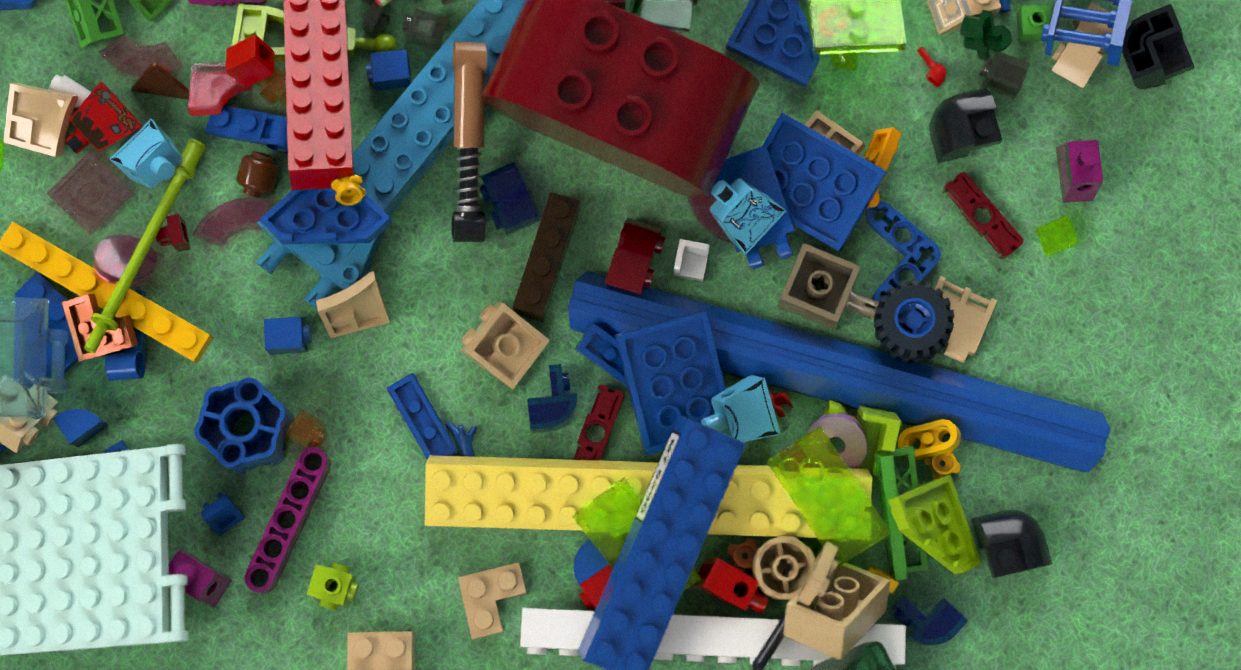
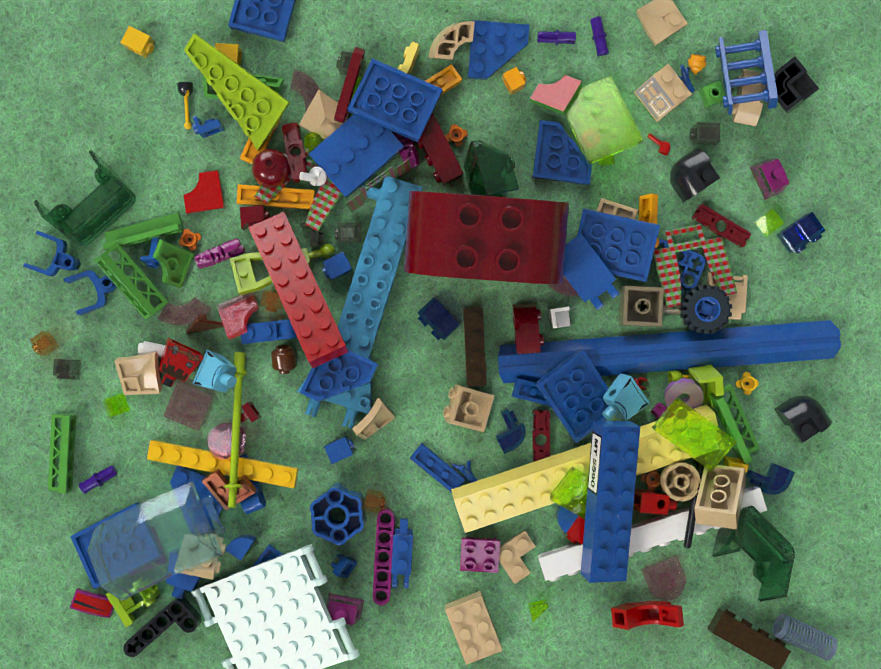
camera: 20 degrees left, 10 degrees up
clear pink tile [192,197,274,248] -> none
red brick [225,34,275,88] -> none
lime brick [306,562,359,611] -> none
yellow plate [331,175,366,206] -> none
piece [451,41,487,242] -> none
medium azure torso [710,178,786,254] -> none
tan plate [797,541,838,606] -> none
lime plate [888,474,982,574] -> none
yellow plate [898,419,961,460] -> none
dark green hips [960,10,1012,61] -> none
none -> blue hinge [391,518,413,588]
none -> magenta hinge [460,536,500,573]
none -> piece [653,224,737,307]
none -> clear blue brick [777,212,826,254]

